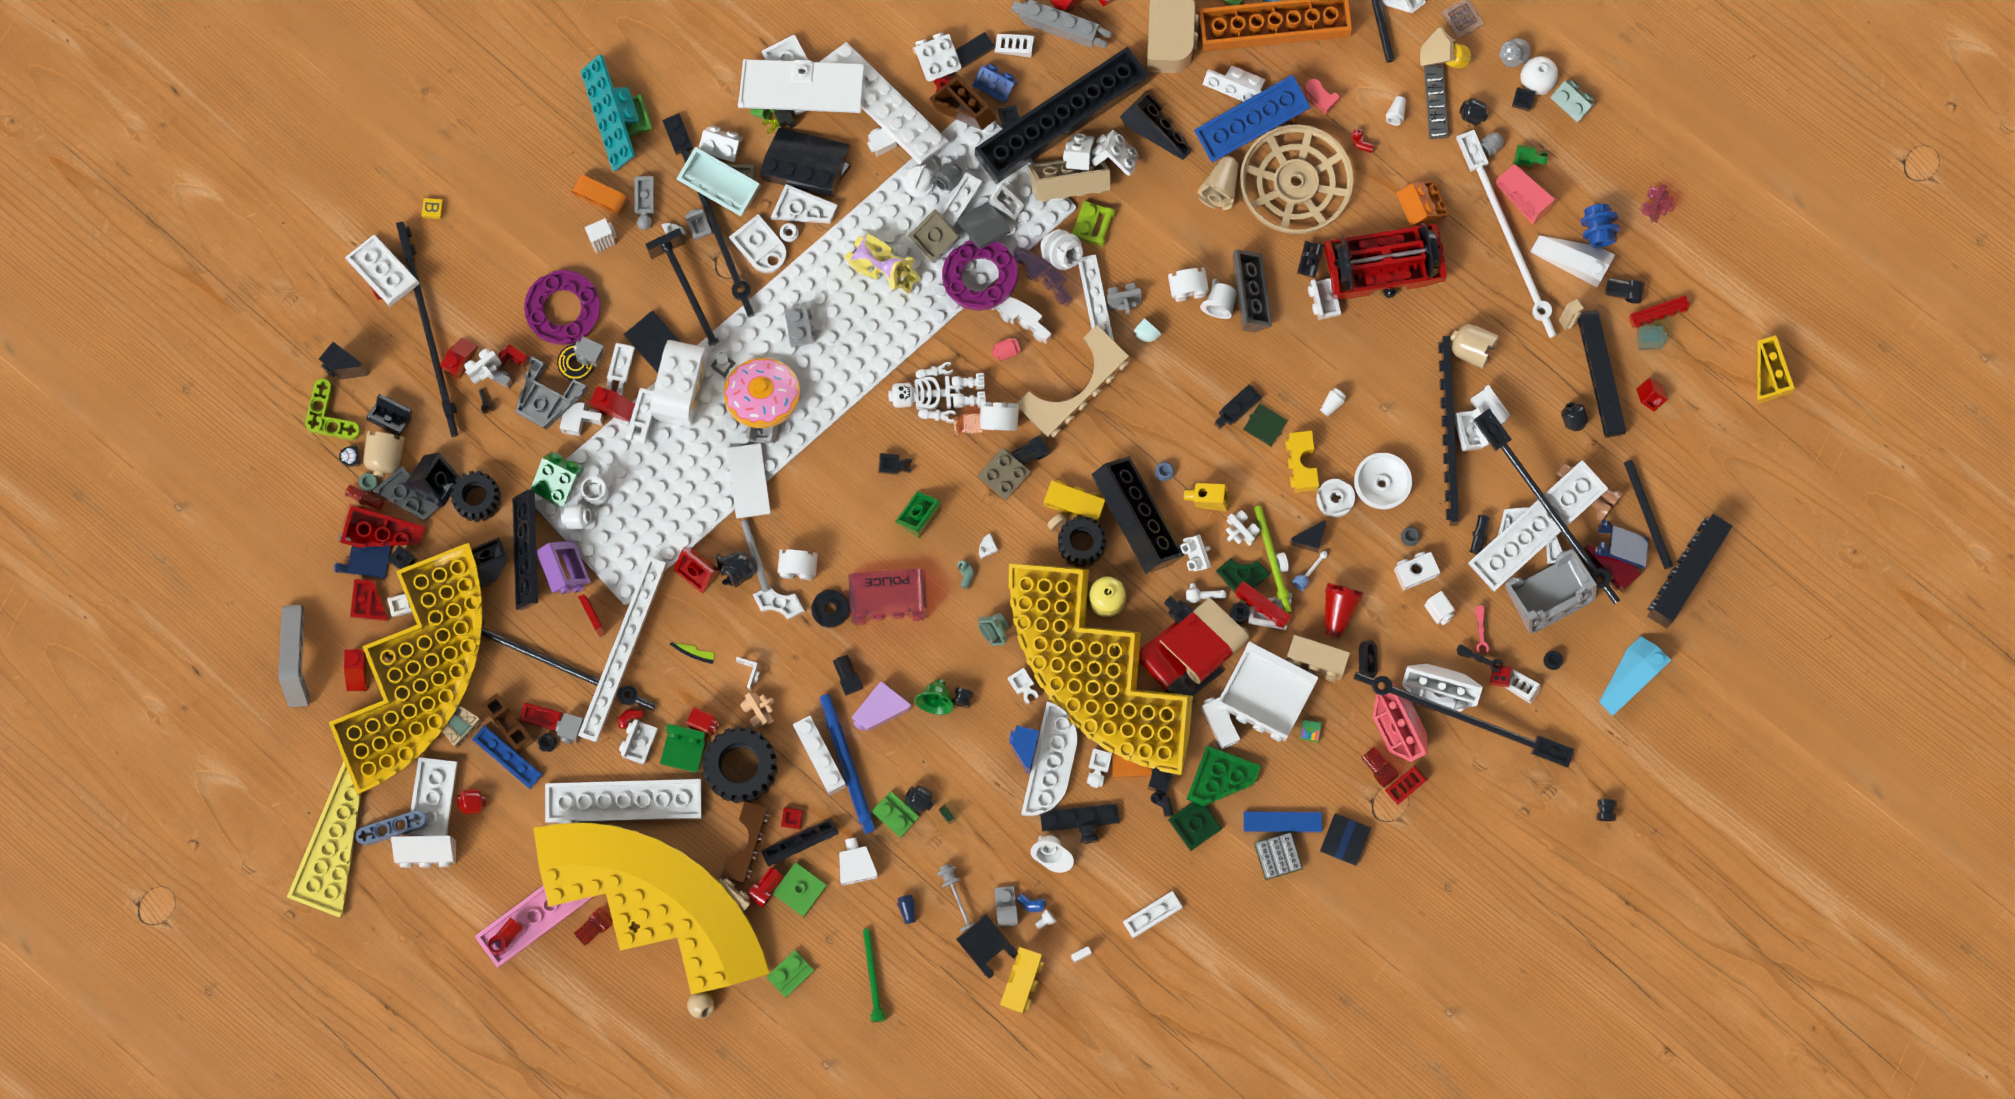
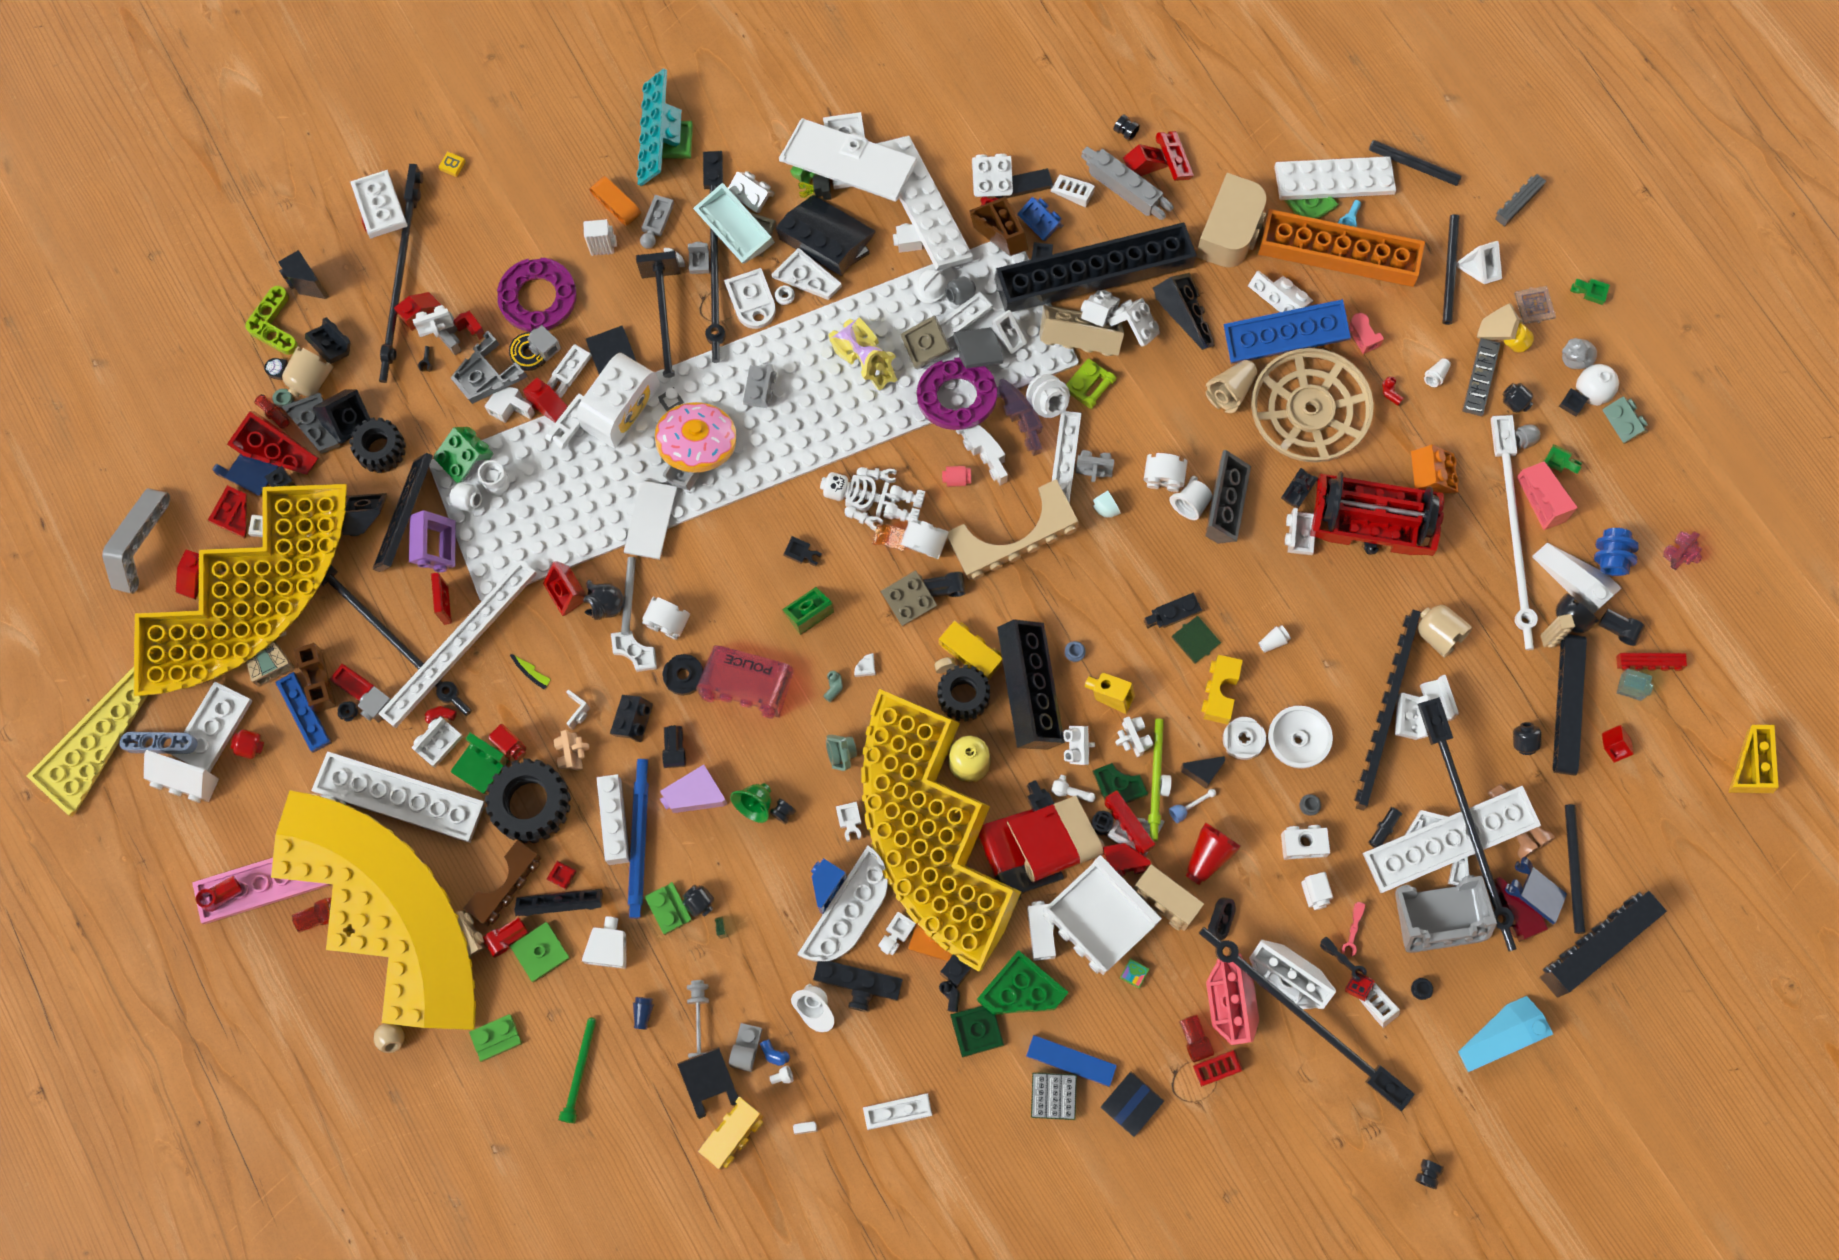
camera: 20 degrees right, 5 degrees down
none -> black bracket [610,695,653,742]
none -> red slope [1103,843,1151,877]
none -> black cylinder [1555,593,1599,633]

